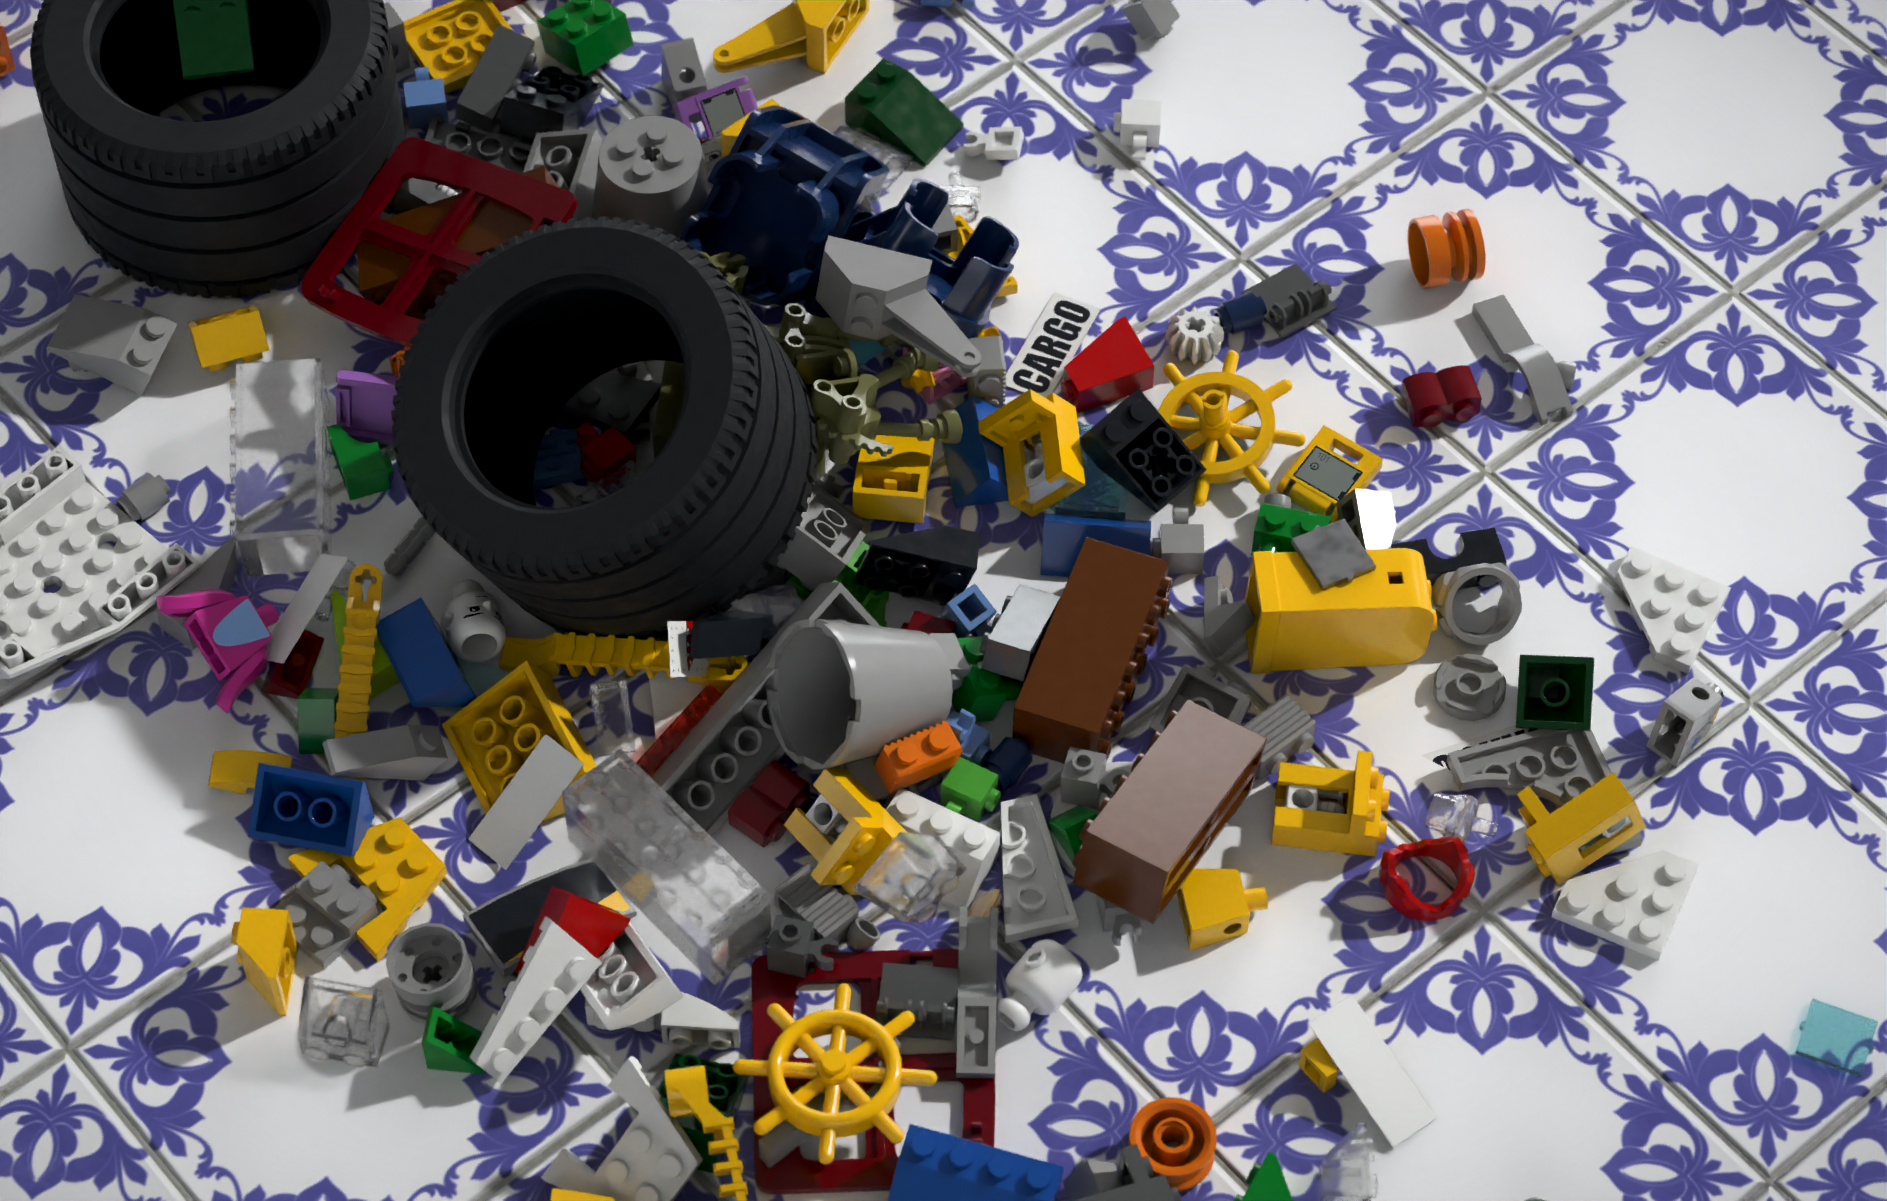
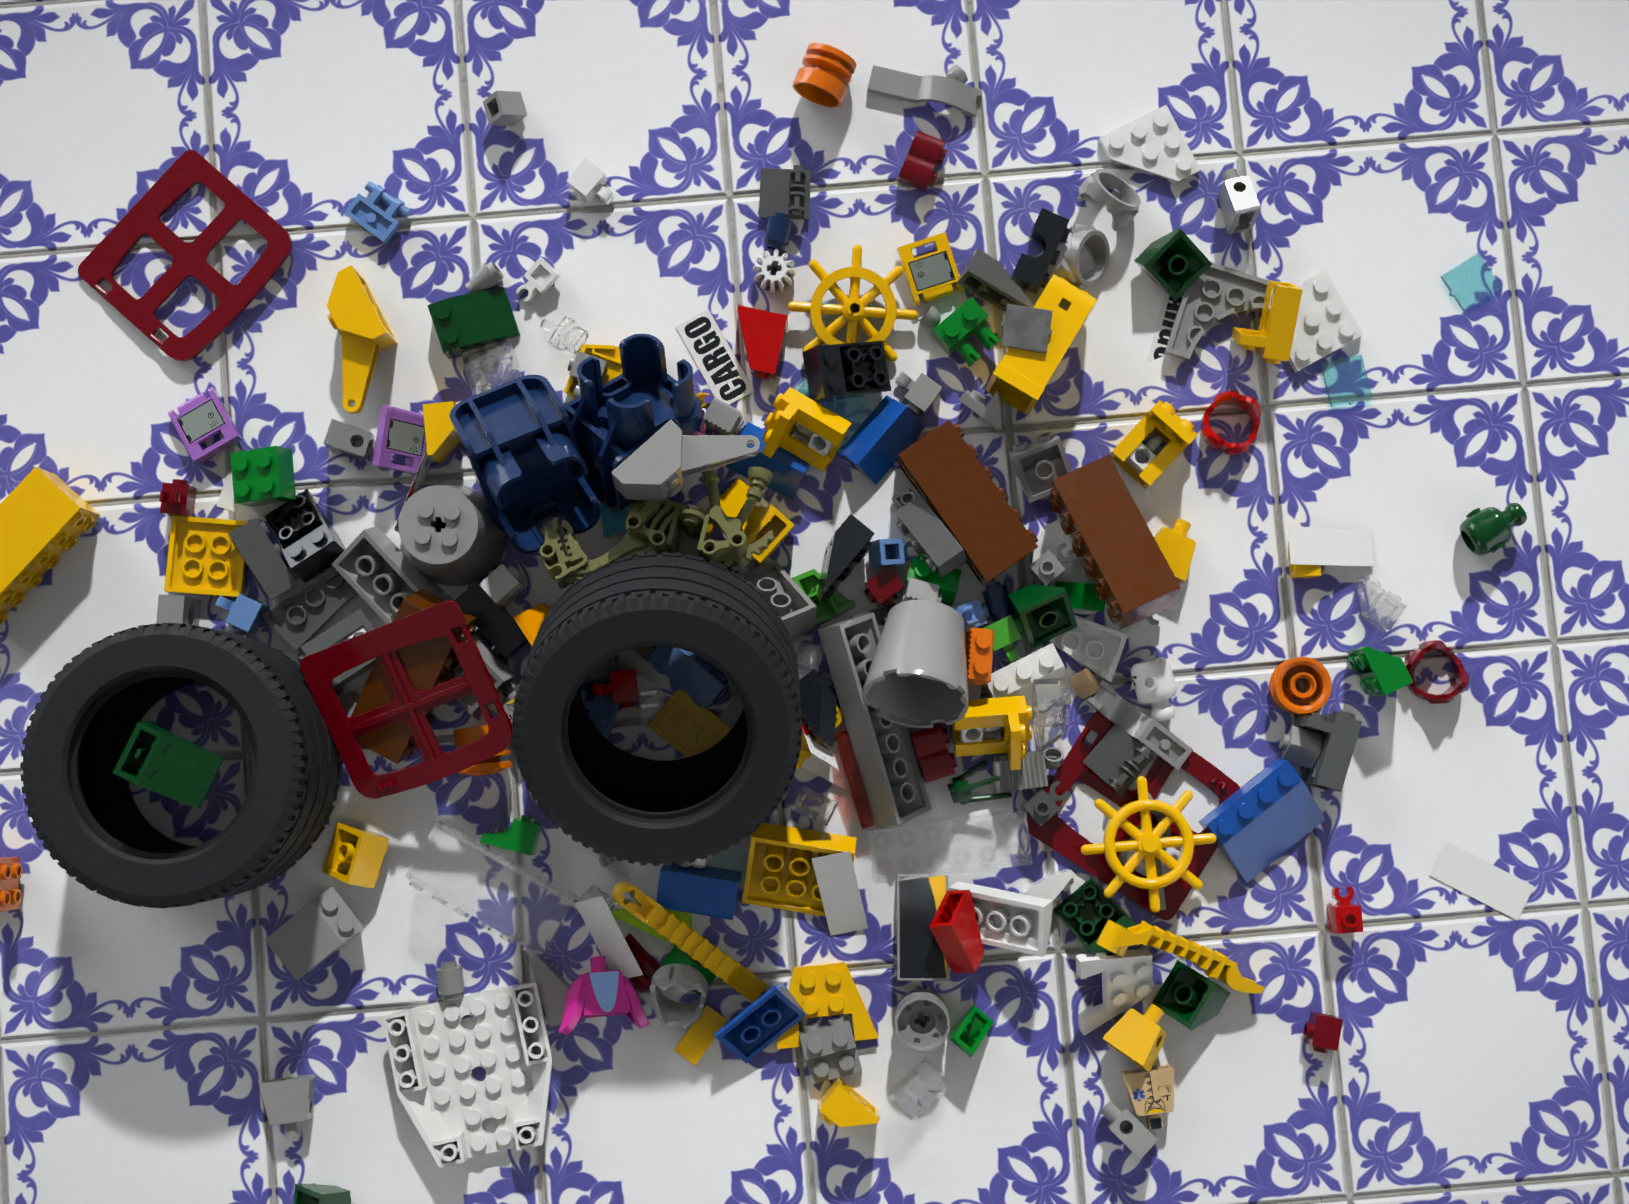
camera: 55 degrees left, 30 degrees up
light grey slope [322,724,448,781] -> none
medium lavender container [336,370,400,446] -> none
white wing [469,916,602,1083] -> none
light grey brick [1243,695,1316,779] -> none
clear piece [1425,791,1498,844] -> none
light grey tile [1433,653,1506,721] -> none
none -> light grey cone [465,261,504,293]
none -> light grey piece [650,963,708,1029]
none -> dark green plant [947,760,1012,805]
none -> dark green slope [1008,584,1078,648]
none -> light grey piece [1076,169,1141,231]
none -> clear light blue piece [1320,354,1372,407]

